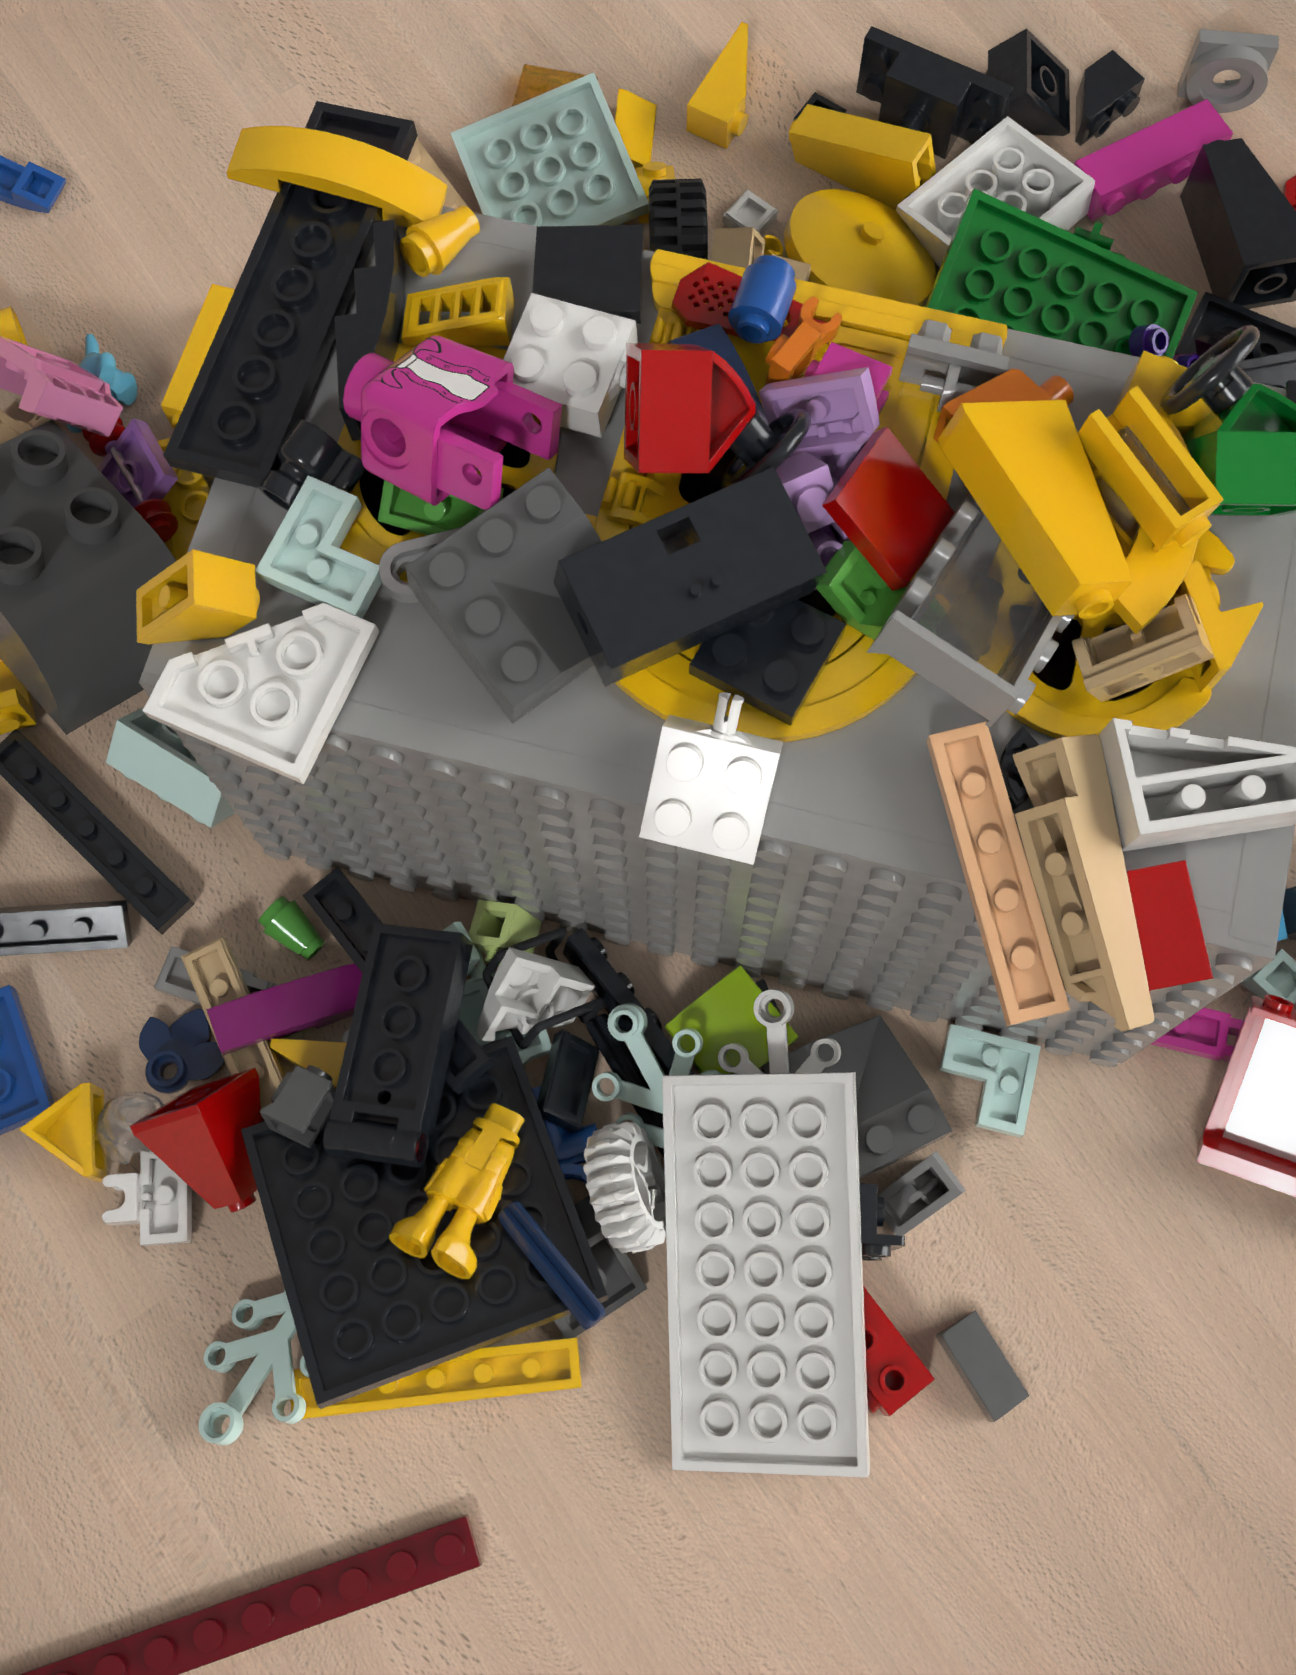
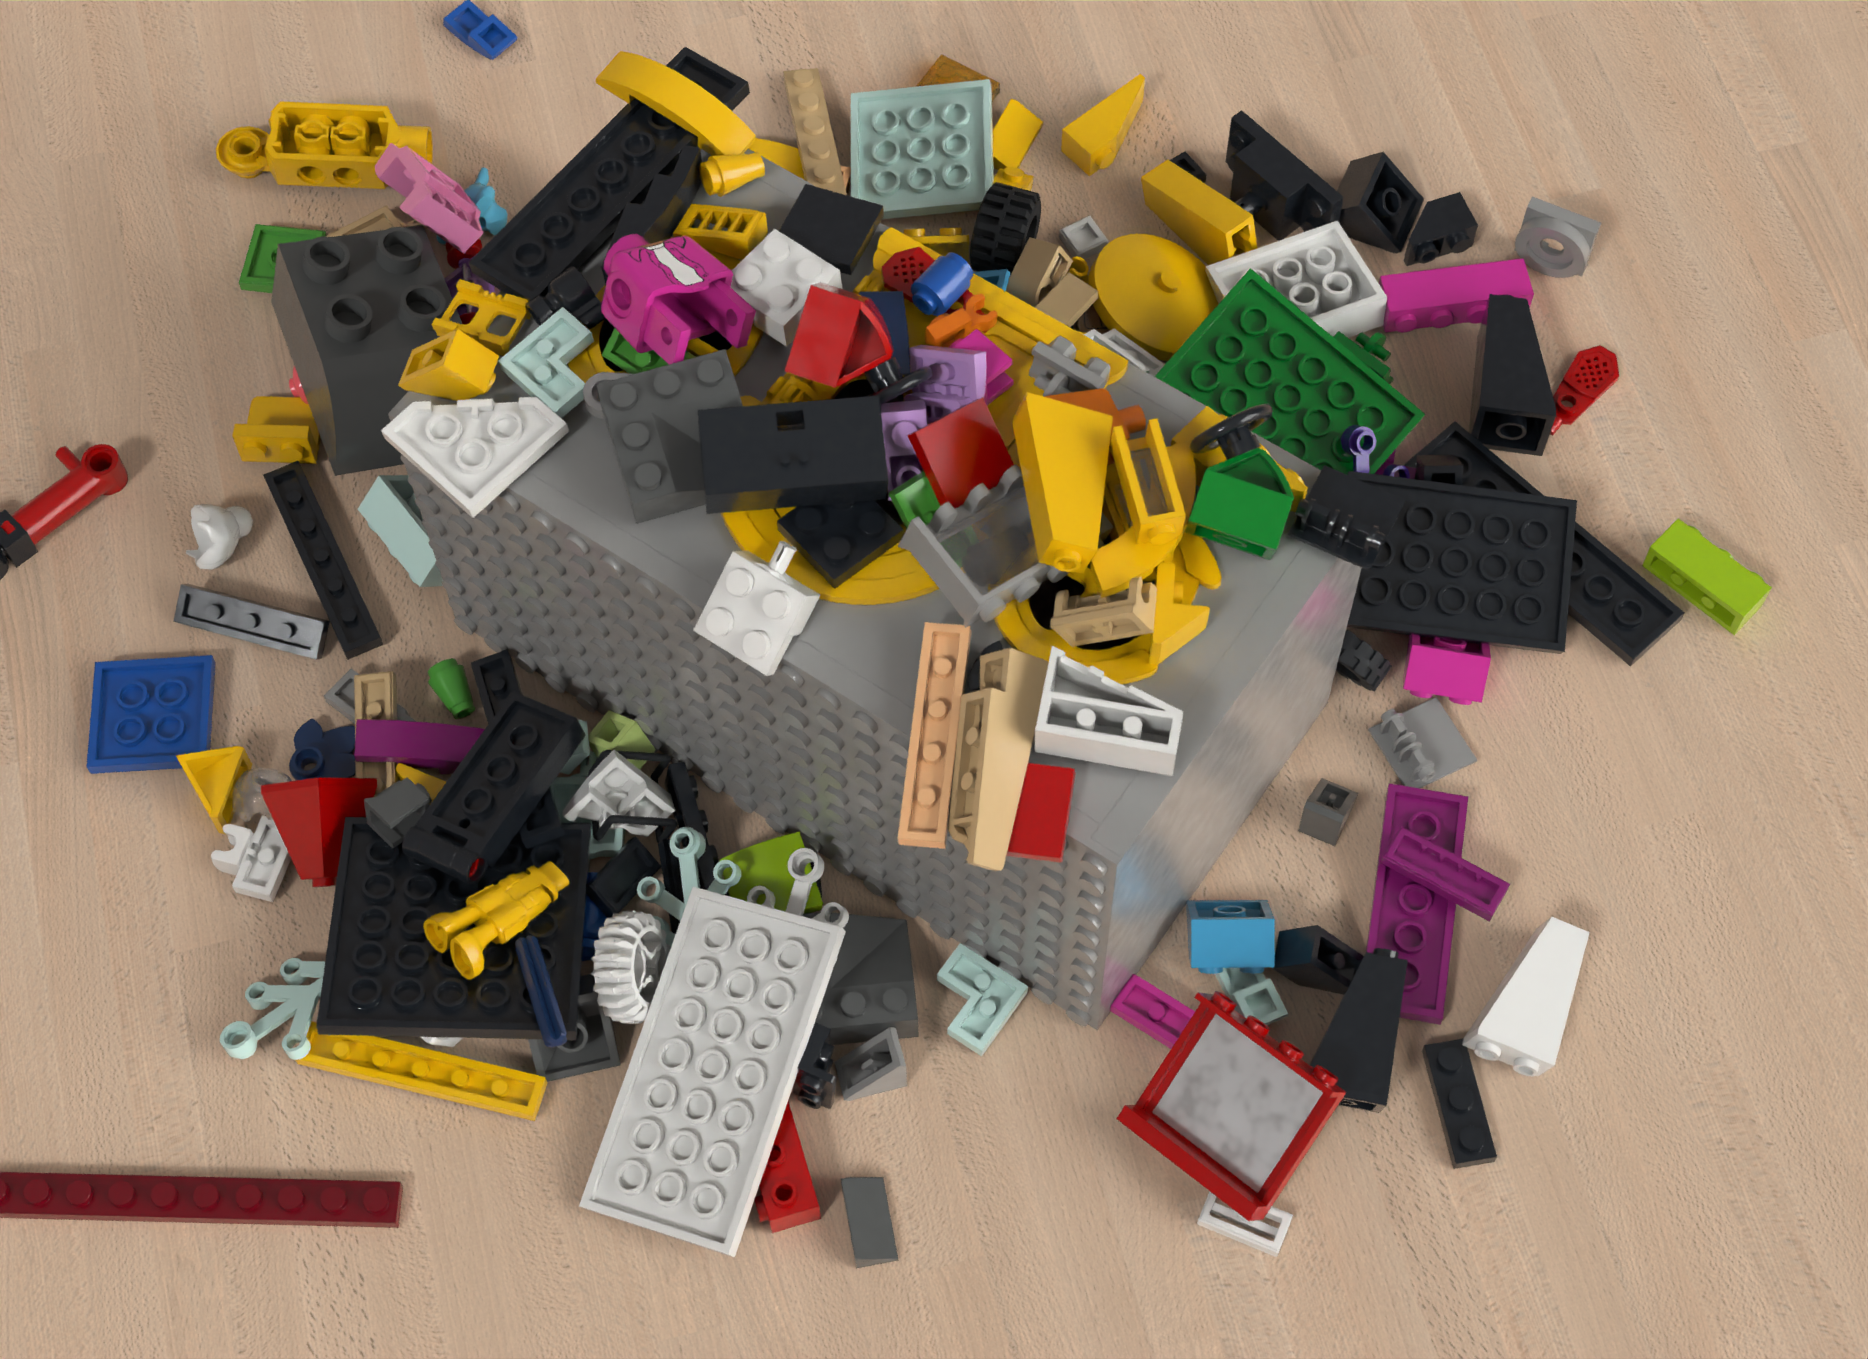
camera: 20 degrees right, 10 degrees down
none -> yellow piece [432,279,531,356]

